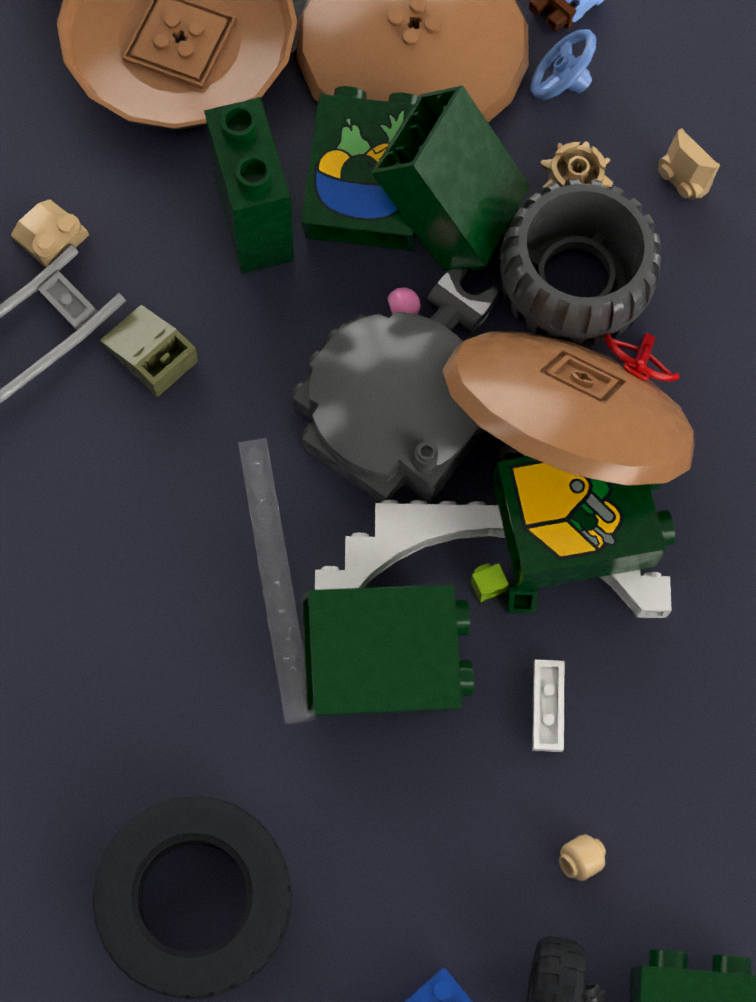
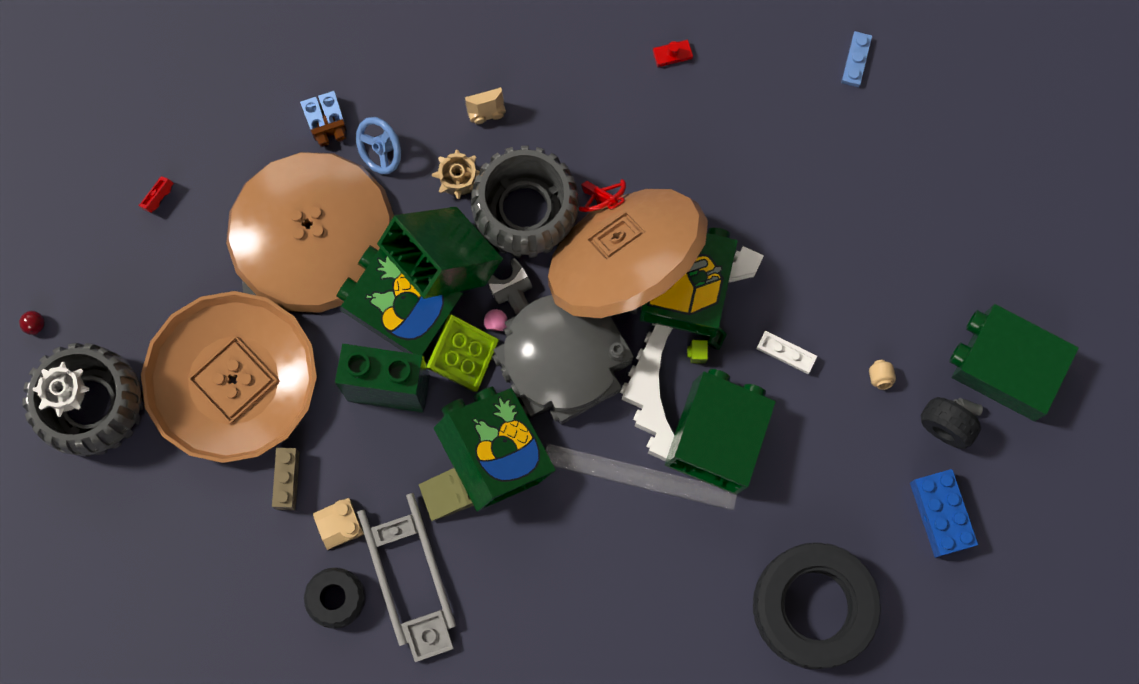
camera: 65 degrees left, 5 degrees up
none -> dark tan brick [272,448,300,510]
none -> lime plate [427,315,499,392]
none -> dark green brick [434,386,556,512]

